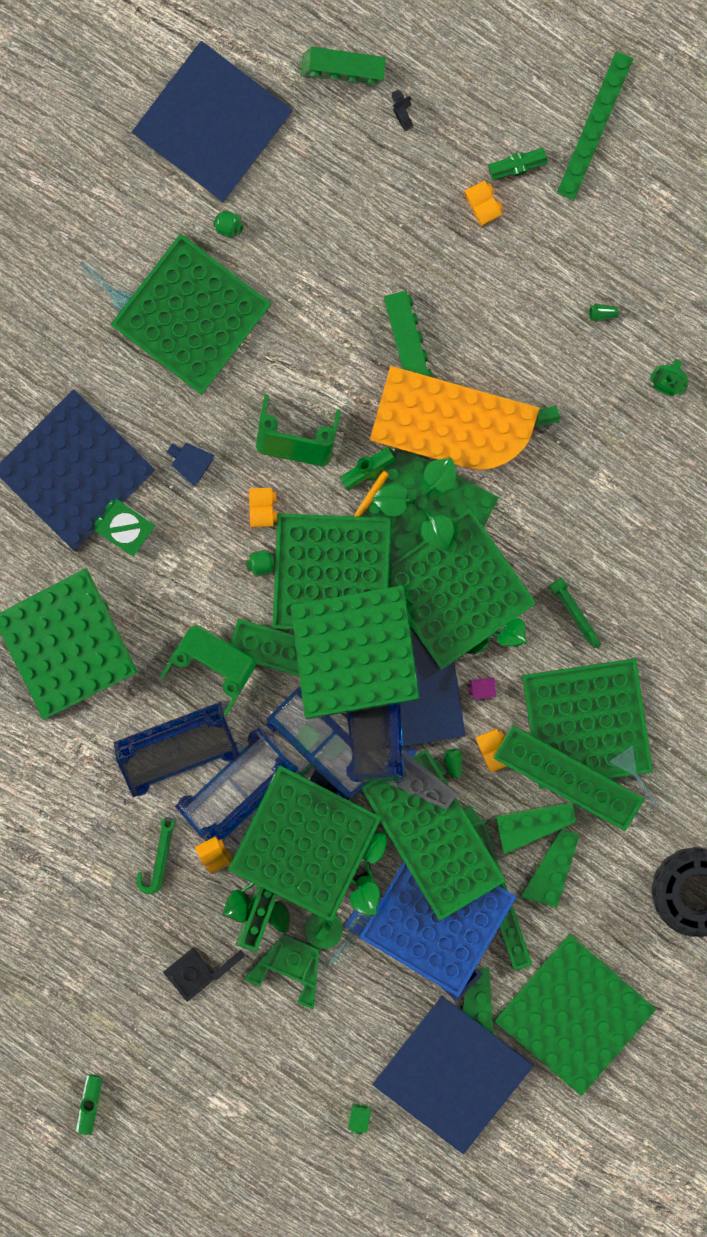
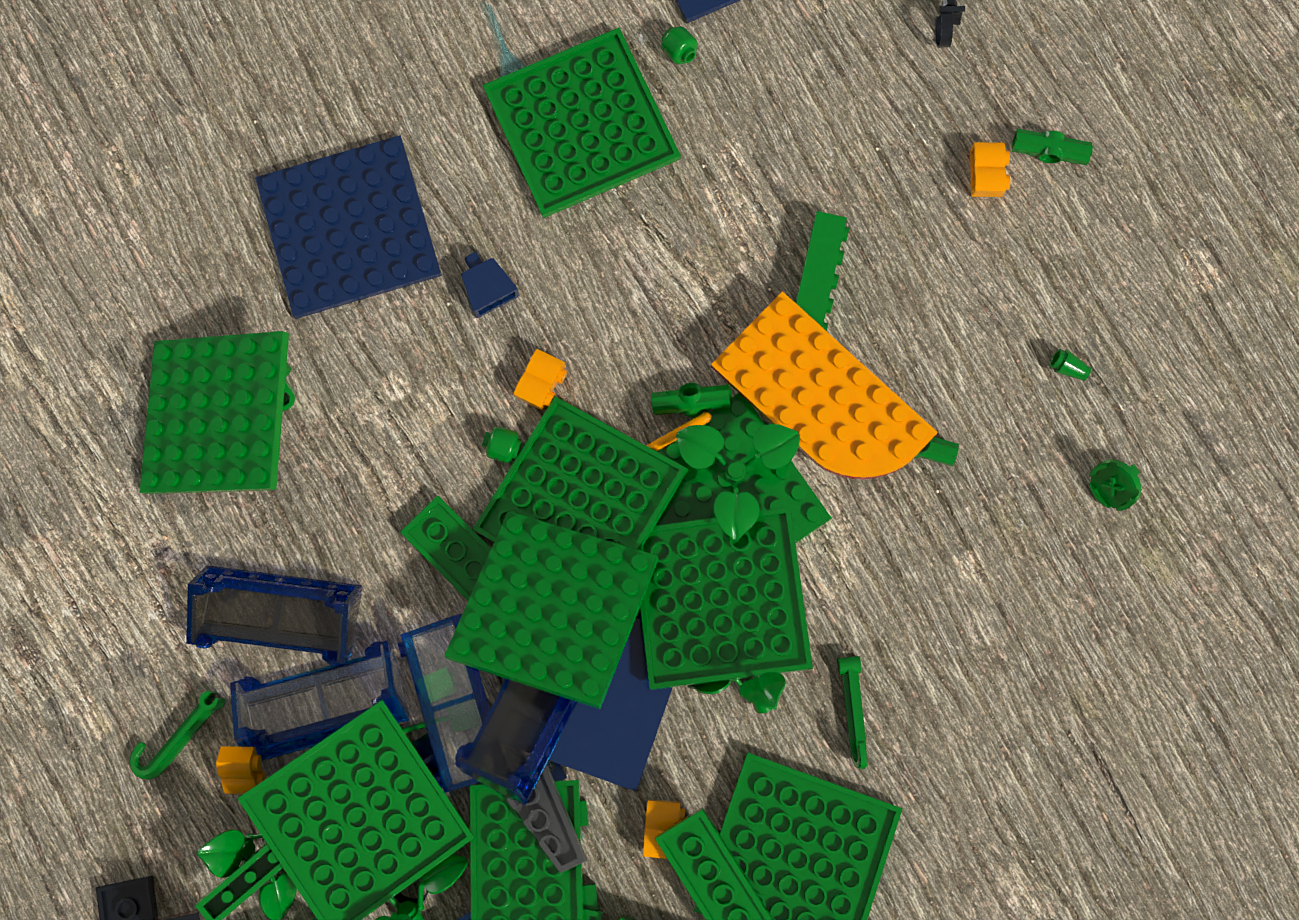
camera: 35 degrees right, 10 degrees down
green brick [94,497,155,557] -> none
green windscreen [160,625,256,716] -> none
green windscreen [256,394,341,467] -> none
green cone [443,748,462,778] -> none
magenta brick [467,677,496,699] -> none
green plate [556,51,634,201] -> none

